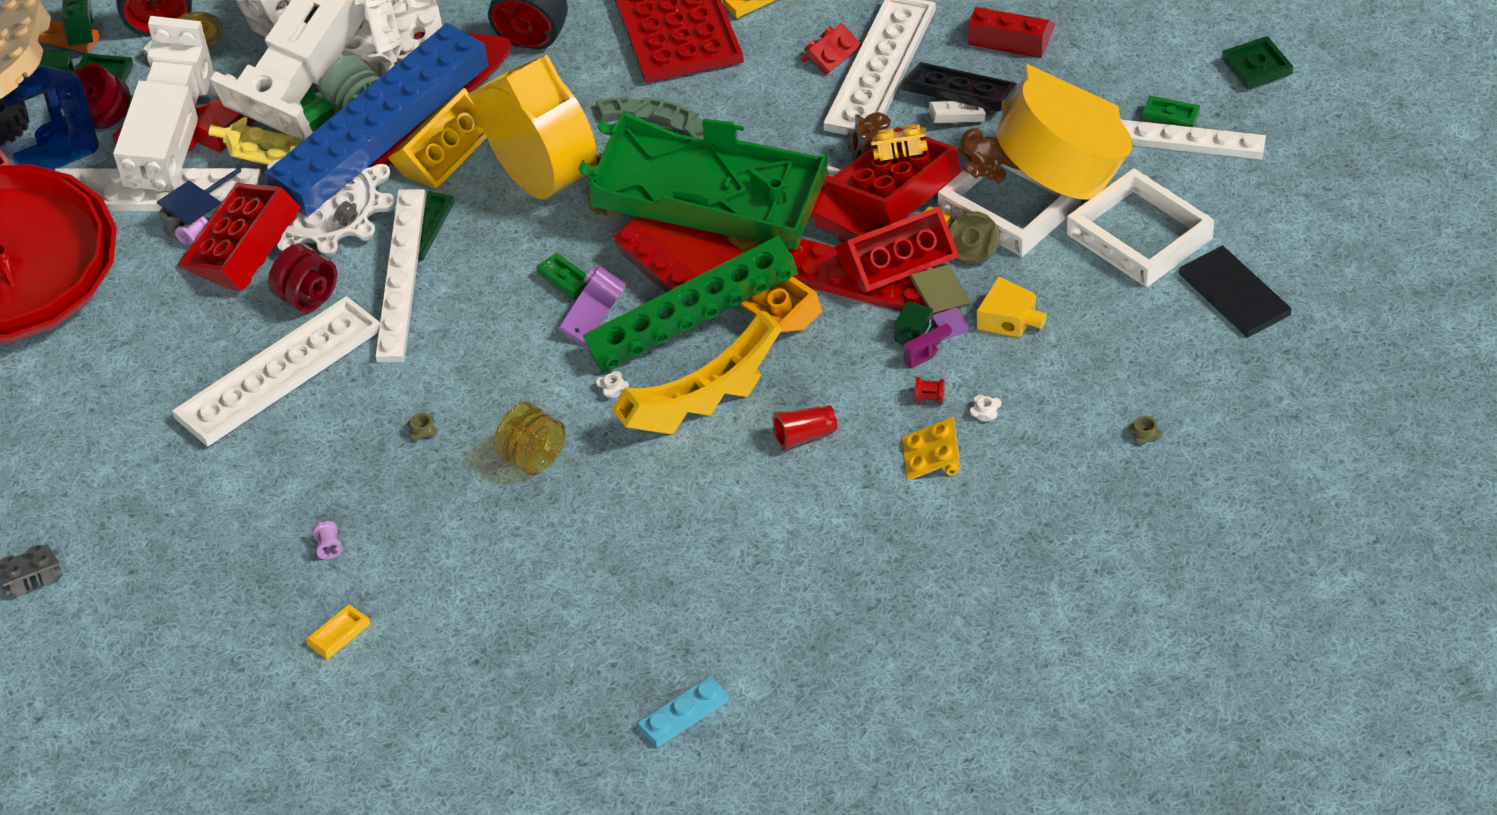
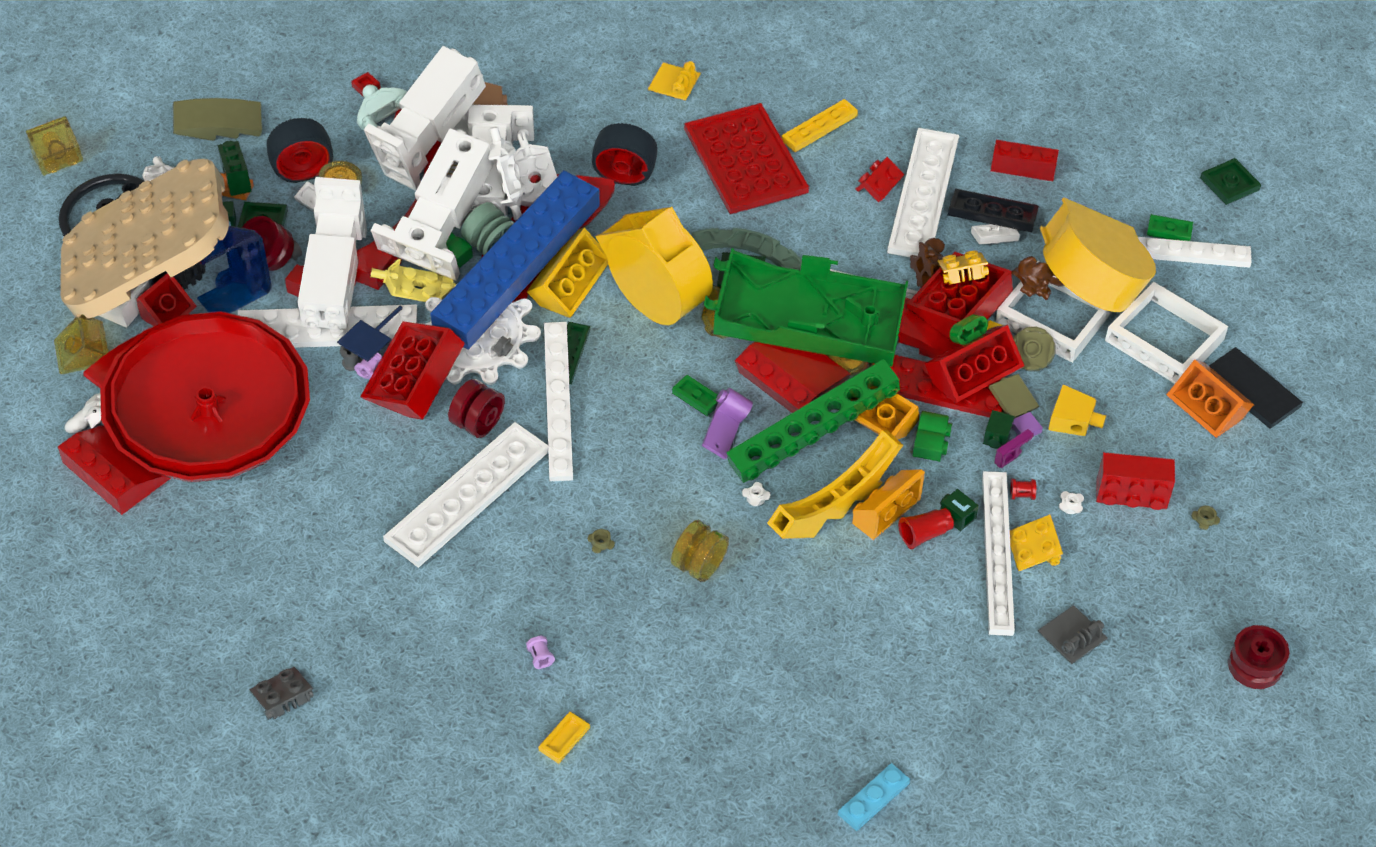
camera: 10 degrees left, 5 degrees up
none -> light orange slope [852,469,925,540]
none -> green brick [913,411,952,462]
none -> dark green brick [940,488,979,532]
none -> green beam [950,314,988,345]
none -> white plate [982,471,1015,636]
none -> dark grey hinge [1038,605,1108,664]
none -> red brick [1096,452,1175,510]
none -> orange slope [1166,359,1254,438]
none -> dark red wheel [1228,625,1290,689]

